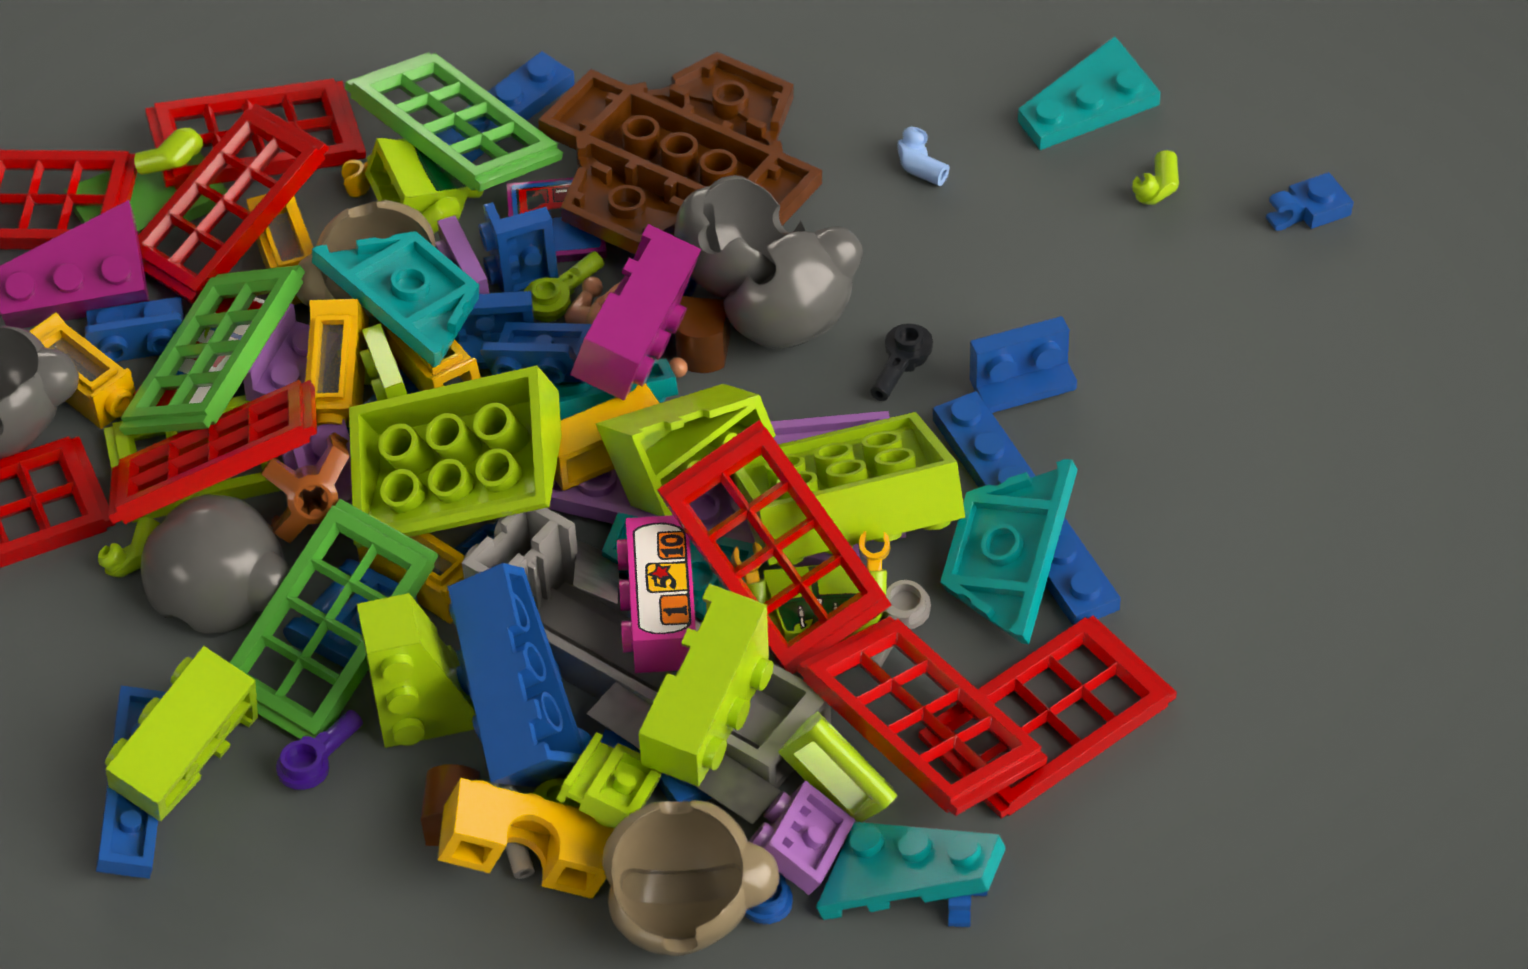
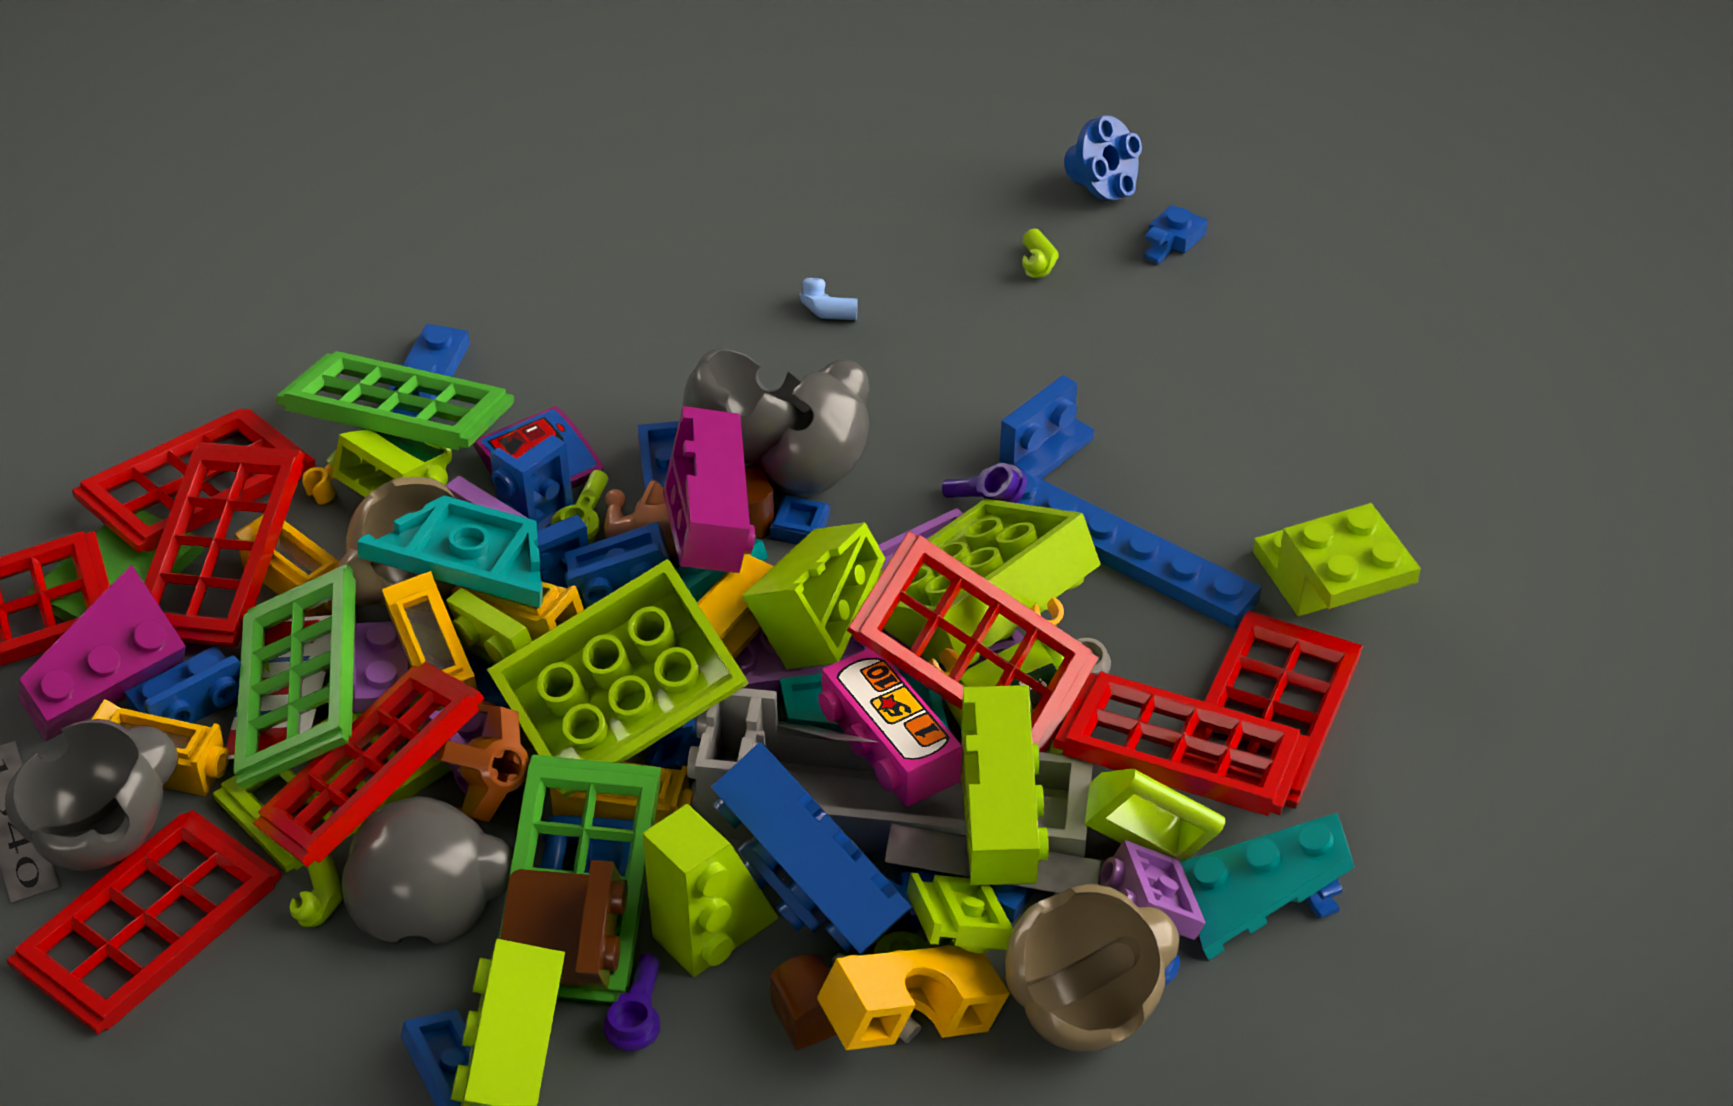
camera: 30 degrees left, 5 degrees down
lime arm [134,127,203,175] -> none
reddish brown plate [538,52,822,254] -> none
black plate [870,323,933,401] -> none
teal wing [940,459,1078,645] -> none
teal wing [1018,36,1161,150] -> none
none -> reddish brown bracket [500,860,628,990]
none -> blue tile [770,495,830,544]
none -> dark purple plate [942,463,1027,503]
none -> blue plate [1064,116,1142,201]
none -> lime bracket [1253,503,1421,617]

